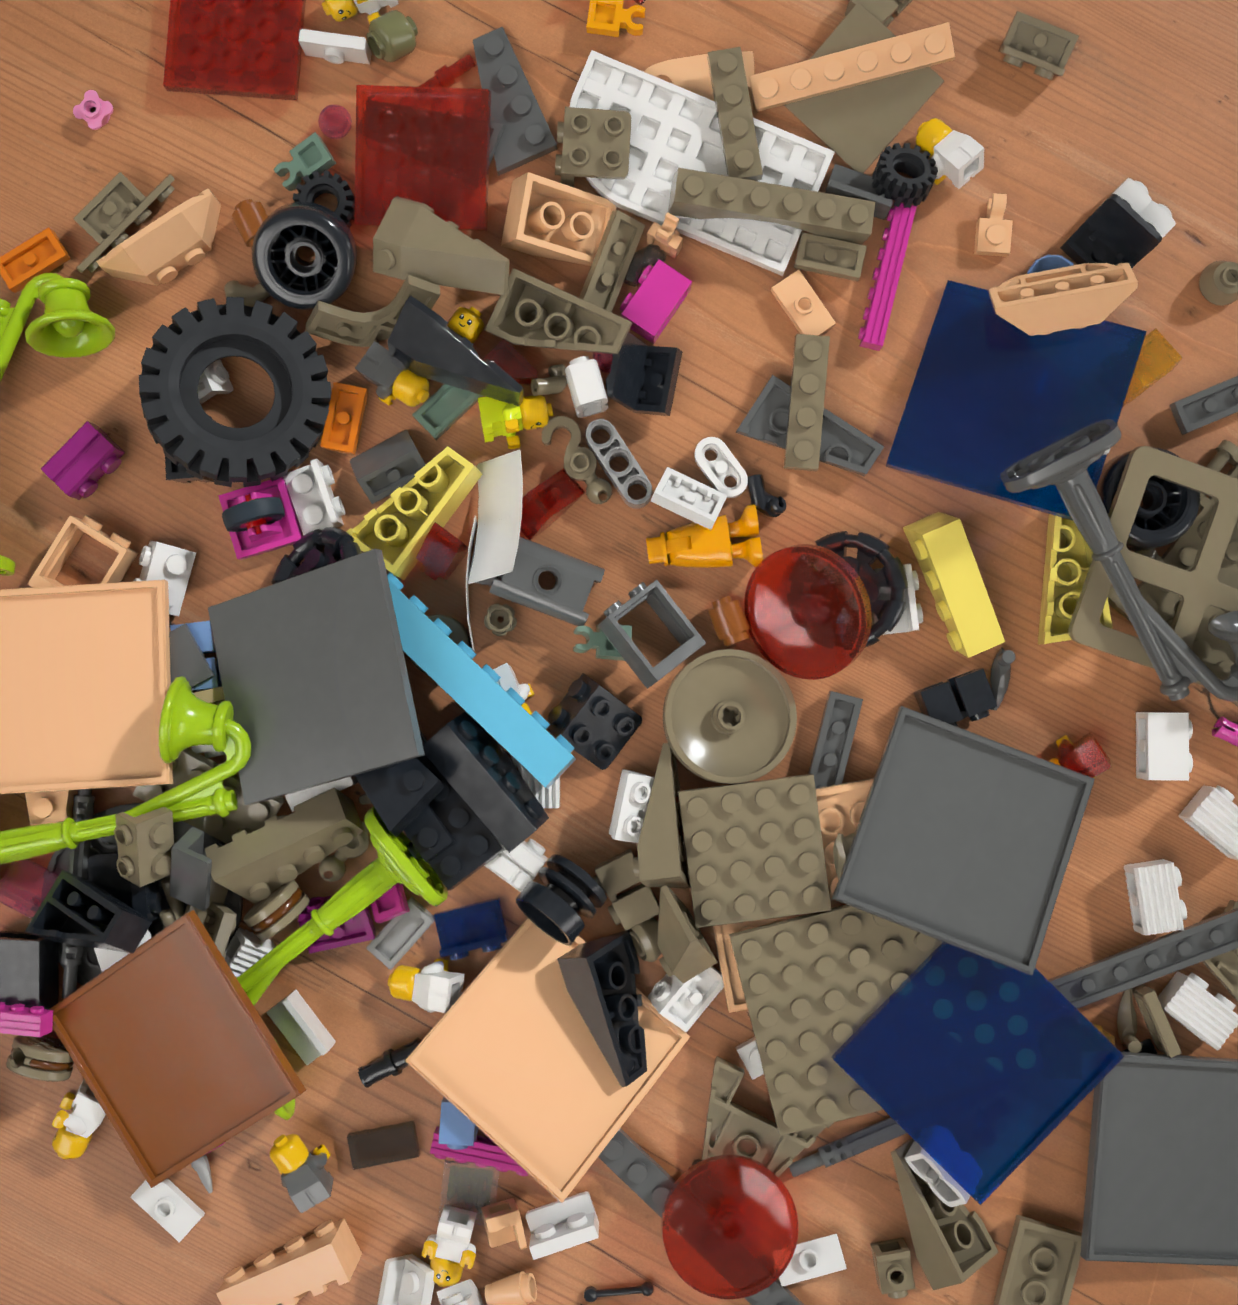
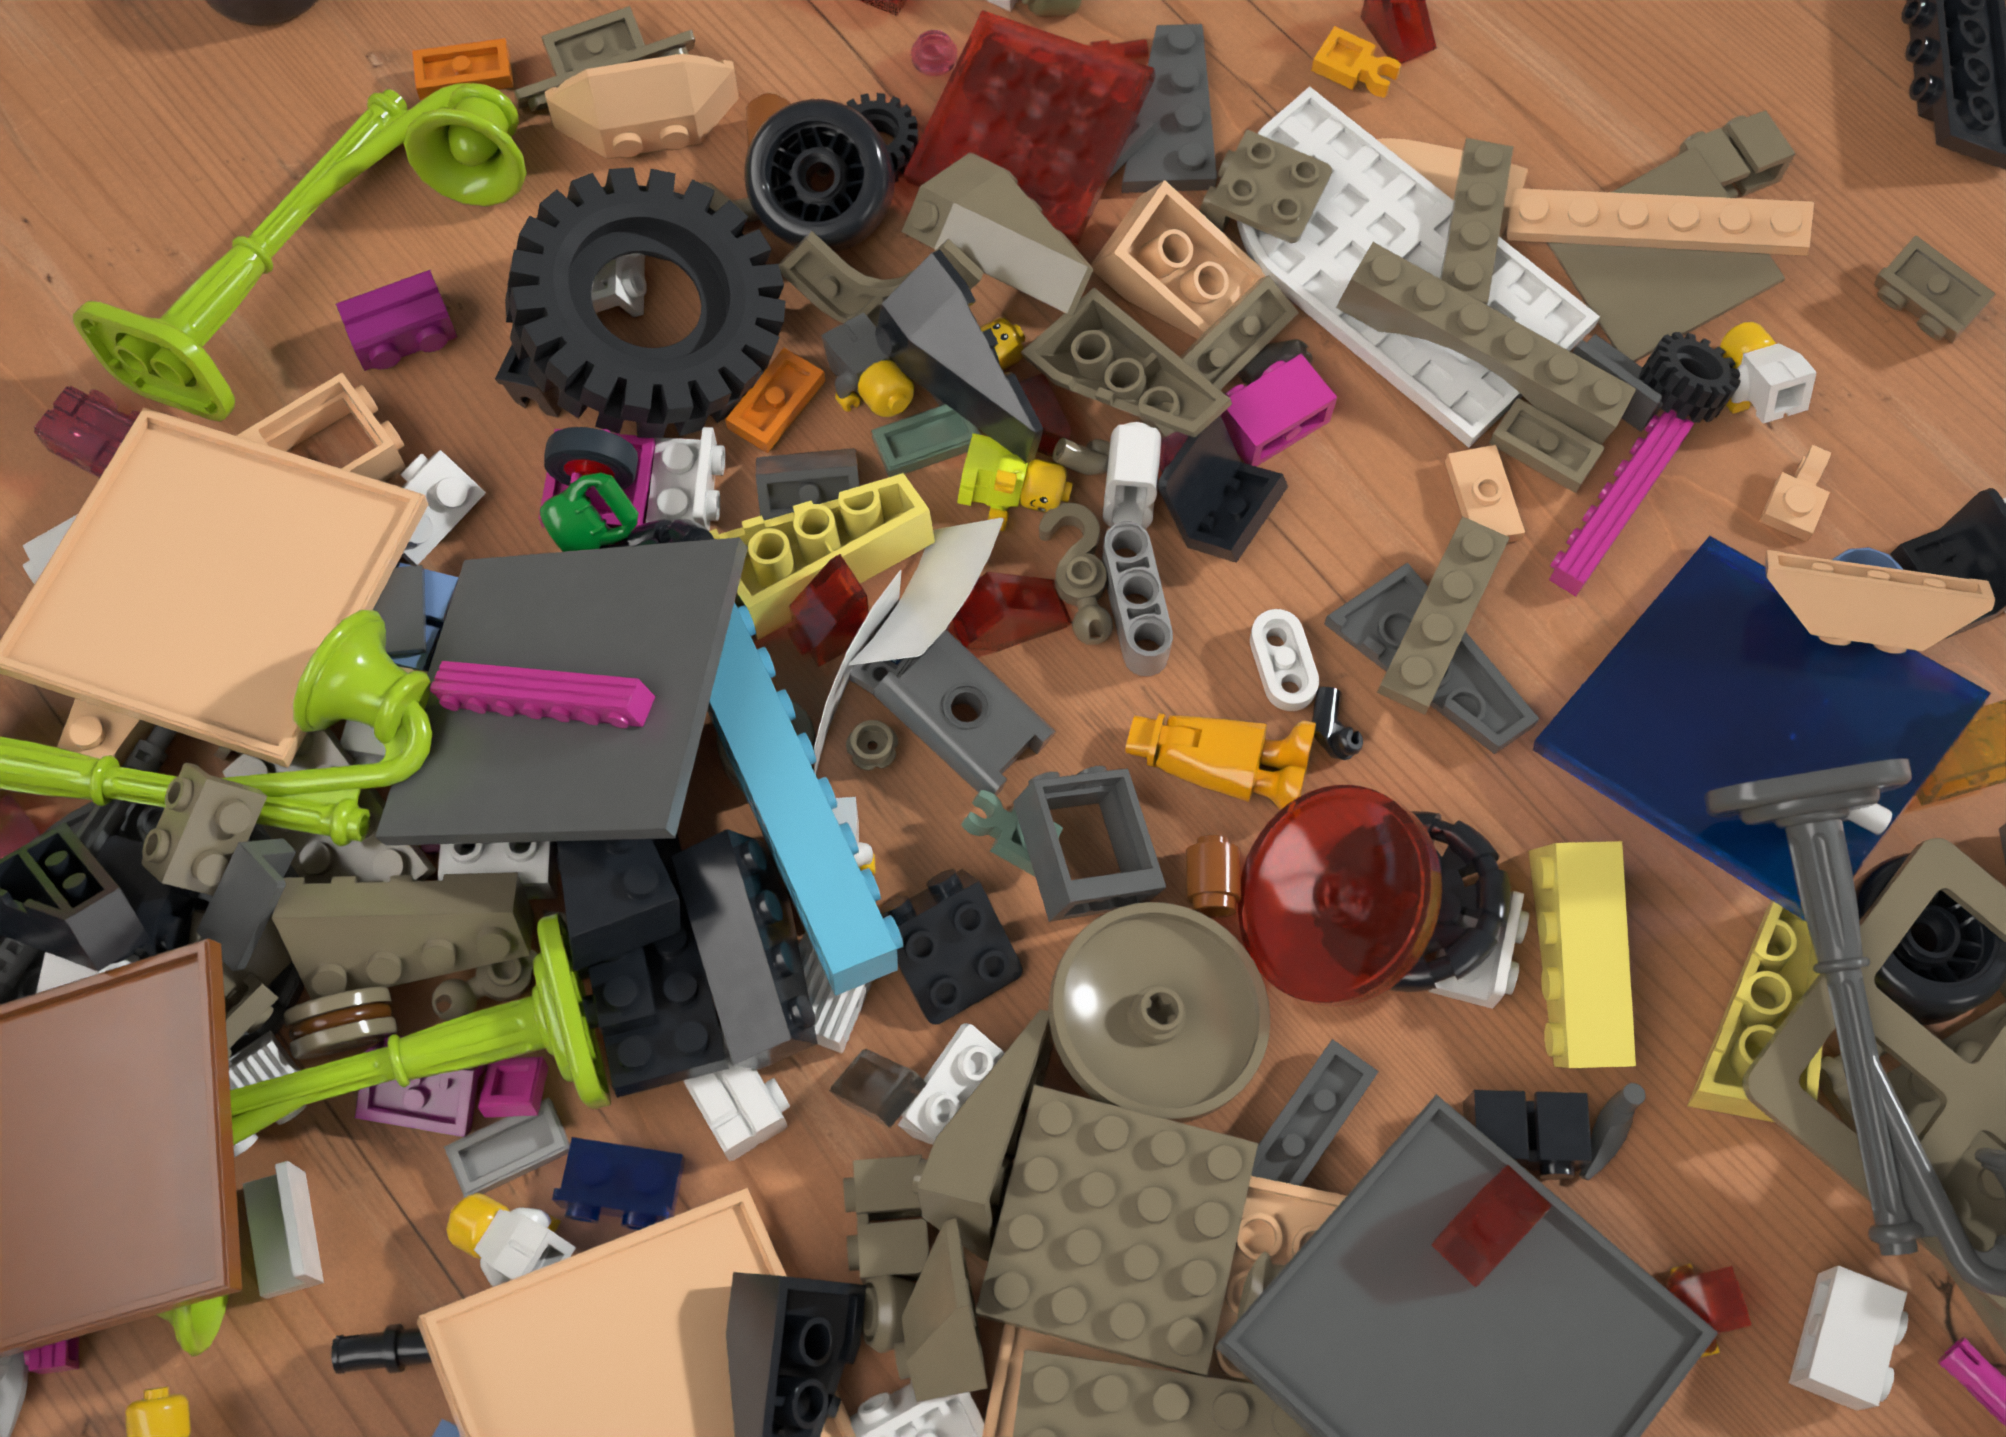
camera: 20 degrees right, 20 degrees down
sand green plate [274,132,336,191] -> none
black wheel [516,854,607,946] -> none
light nougat plate [647,212,683,259] -> none
white bracket [651,467,728,530] -> none
none -> dark pink piece [430,661,655,728]
none -> green piece [540,472,639,552]
none -> clear smoke tile [829,1048,927,1128]
none -> clear red slope [1431,1165,1552,1288]

